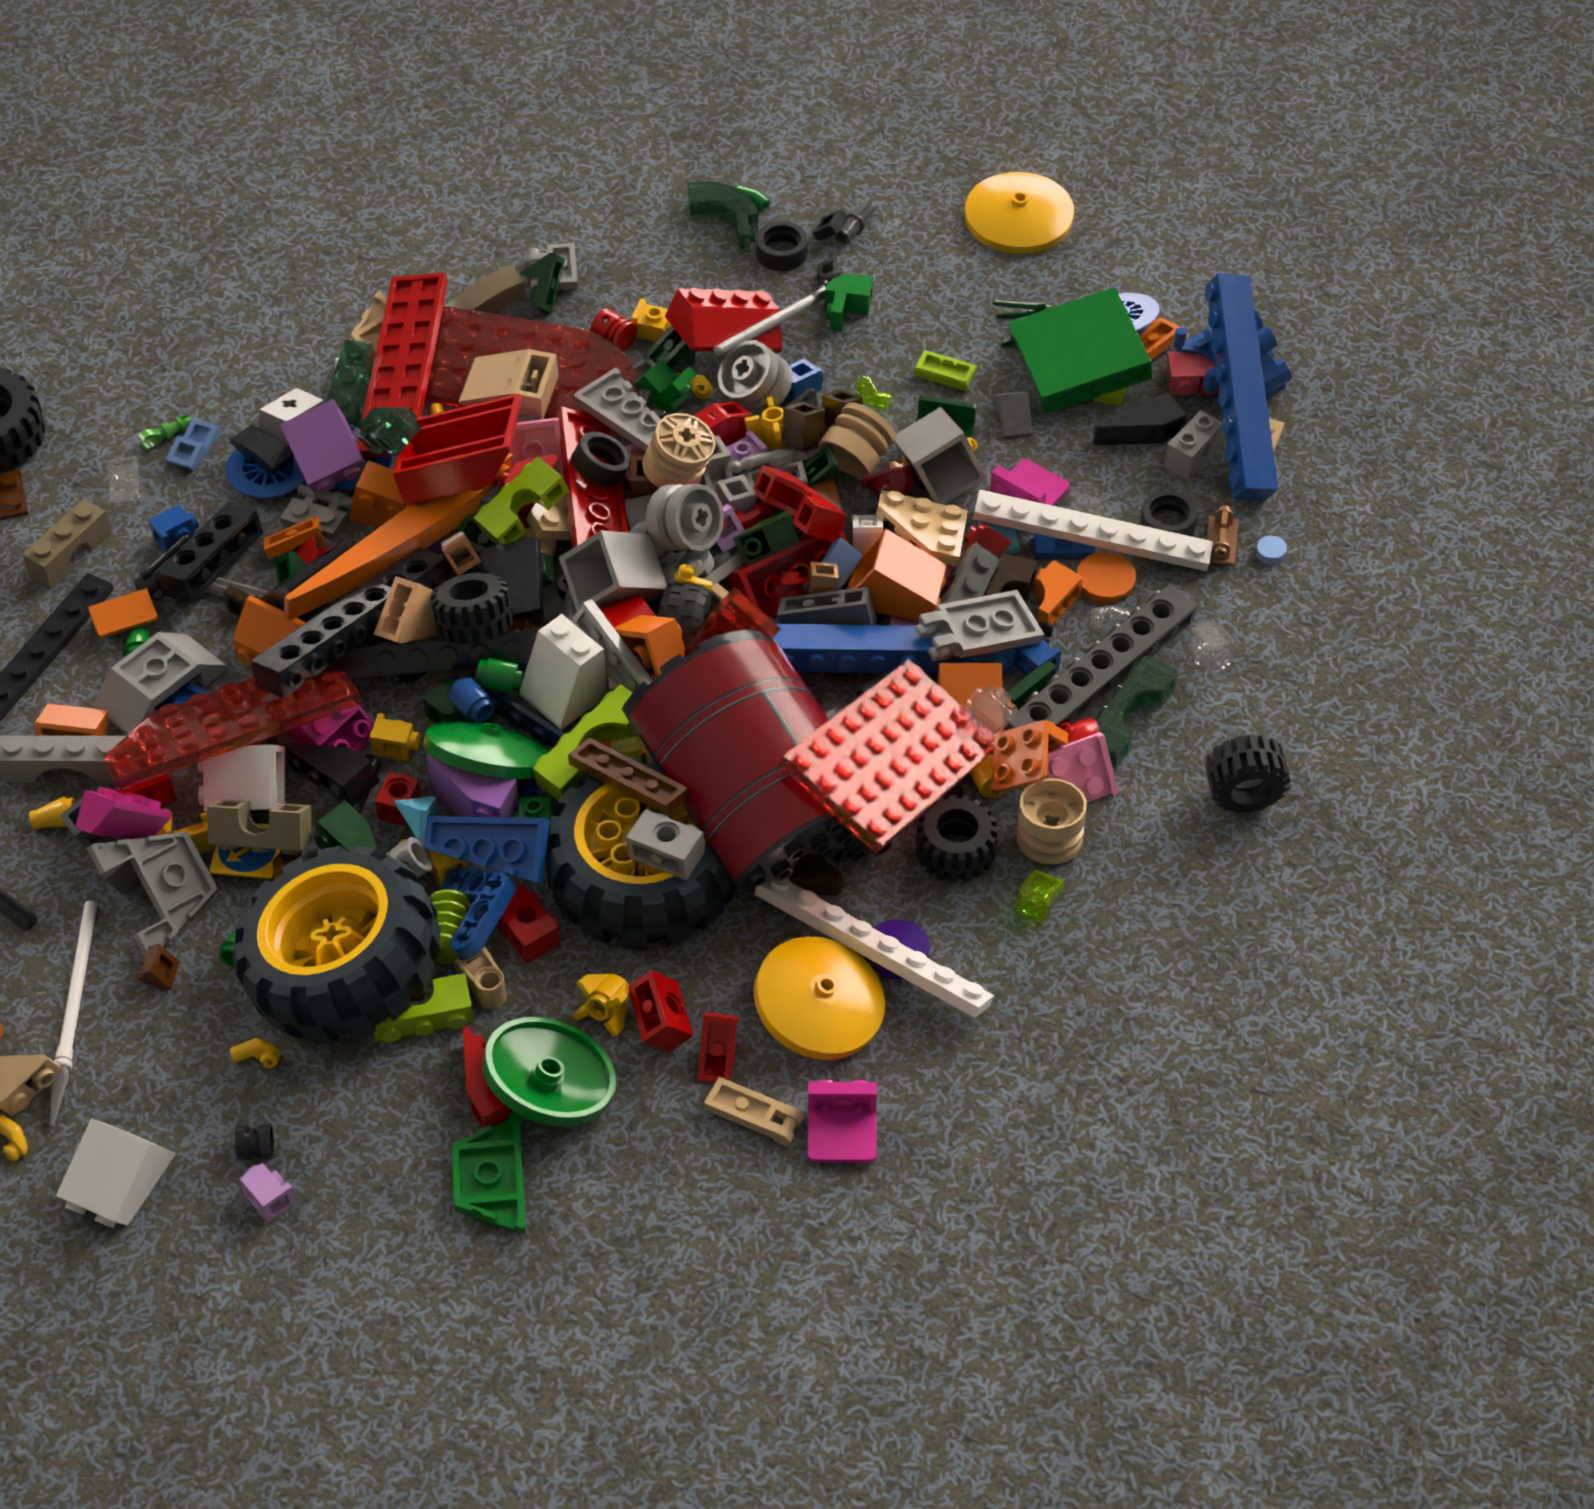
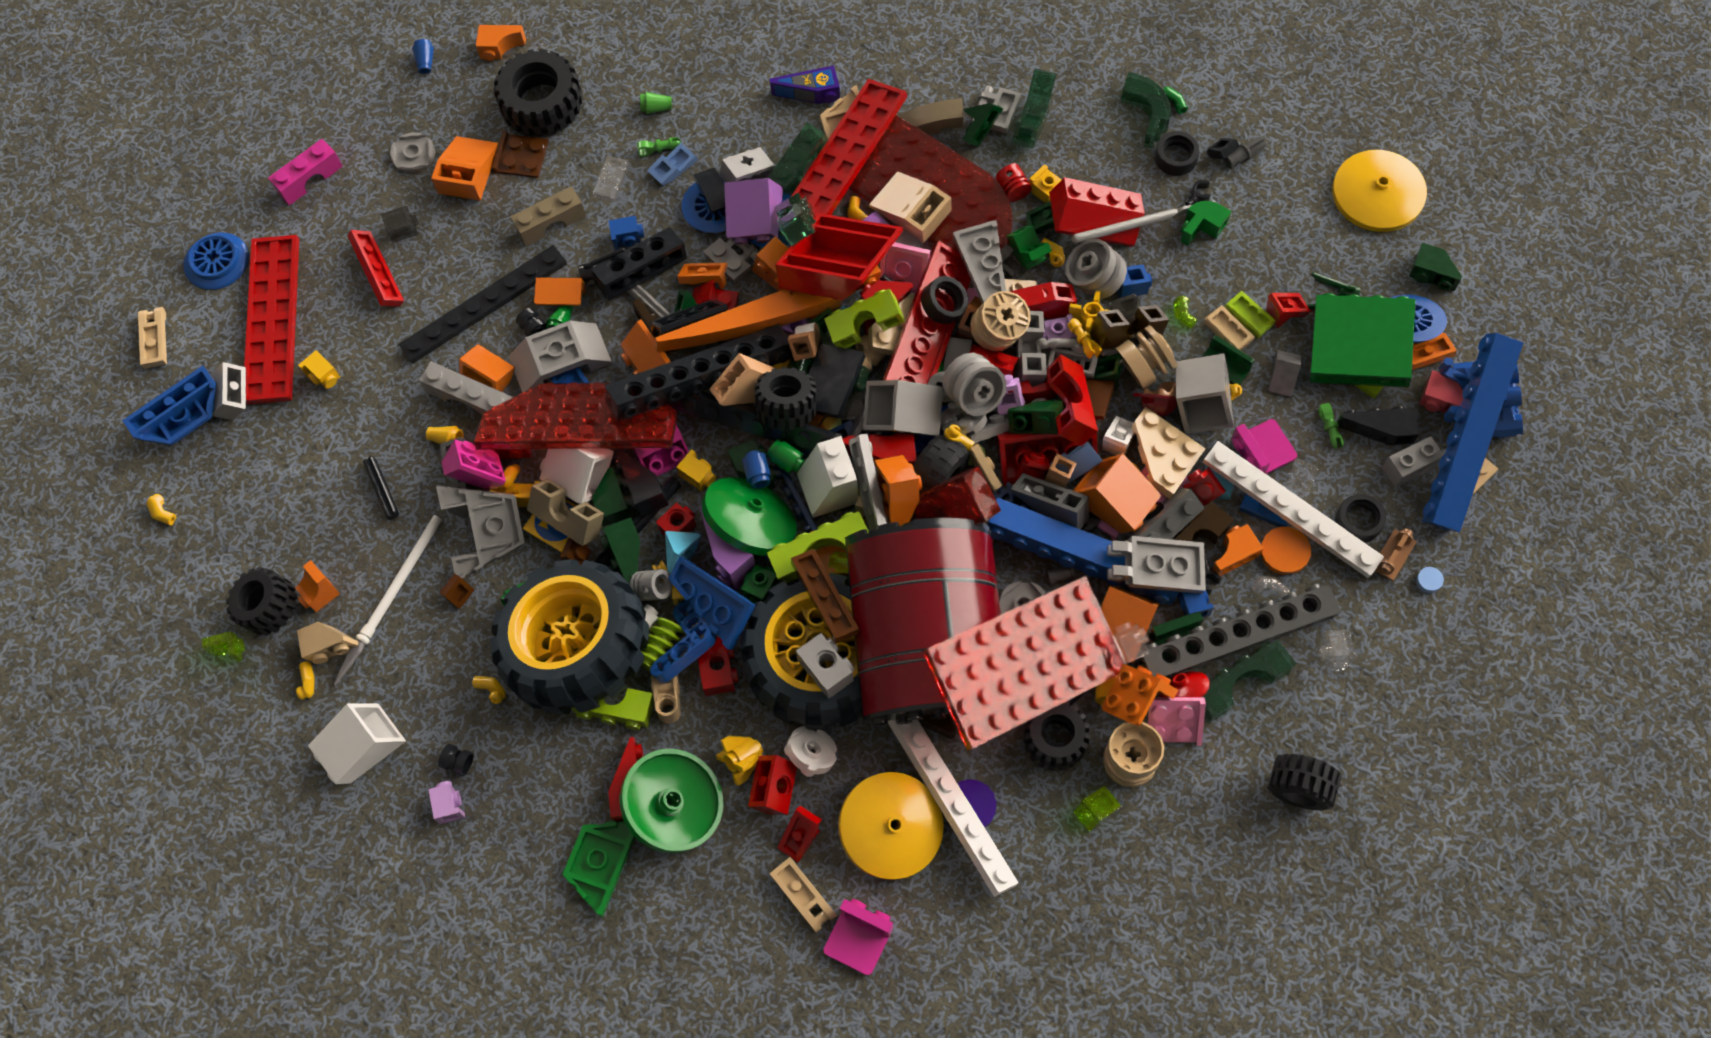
camera: 30 degrees right, 15 degrees up
none -> black wheel [516,308,547,337]
none -> dark green slope [592,467,632,527]
none -> bright green cone [640,92,672,114]
none -> slope [769,65,840,104]
none -> white plate [784,726,837,777]
none -> clear green arch [1012,68,1057,149]
none -> yellow piece [1067,318,1102,359]
none -> tan plate [1204,305,1255,351]
none -> red slope [1266,293,1311,328]
none -> bright green piece [1318,403,1344,449]
none -> dark green slope [1409,242,1462,291]

